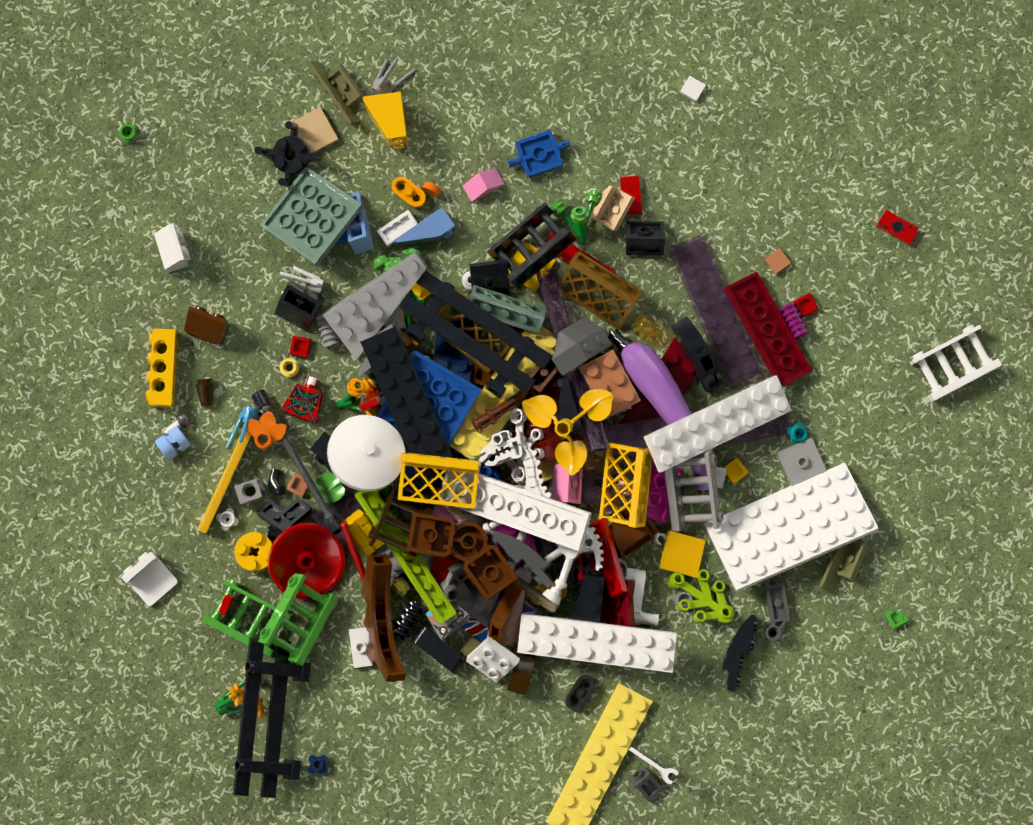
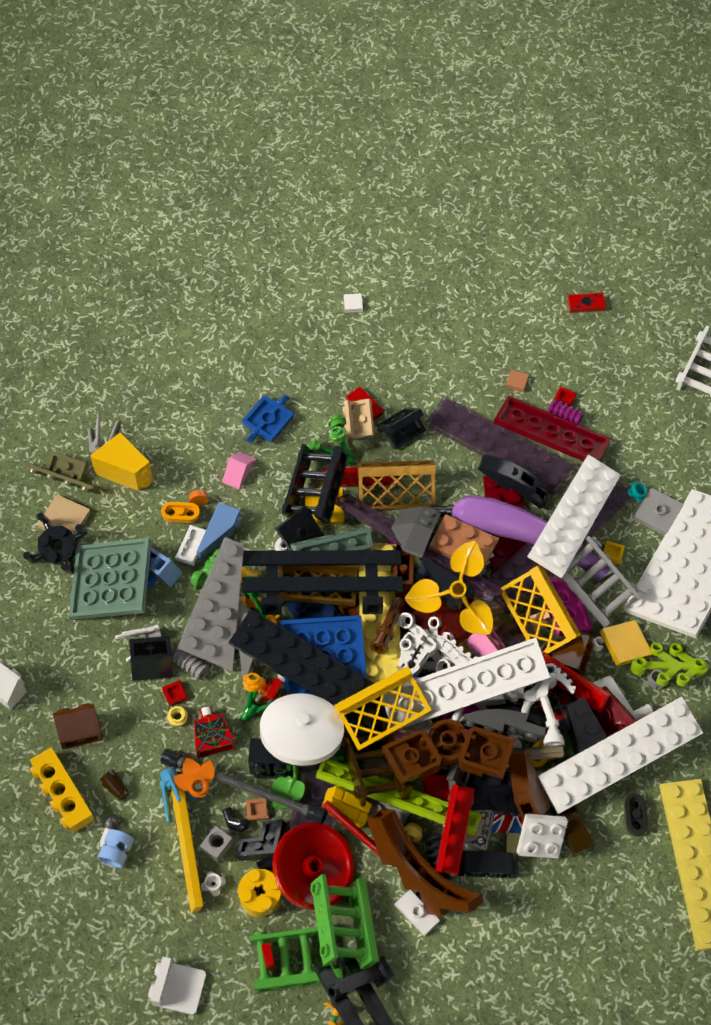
camera: 40 degrees left, 20 degrees down
clear yellow head [631,313,661,341] -> none
none -> red fence [435,784,475,875]

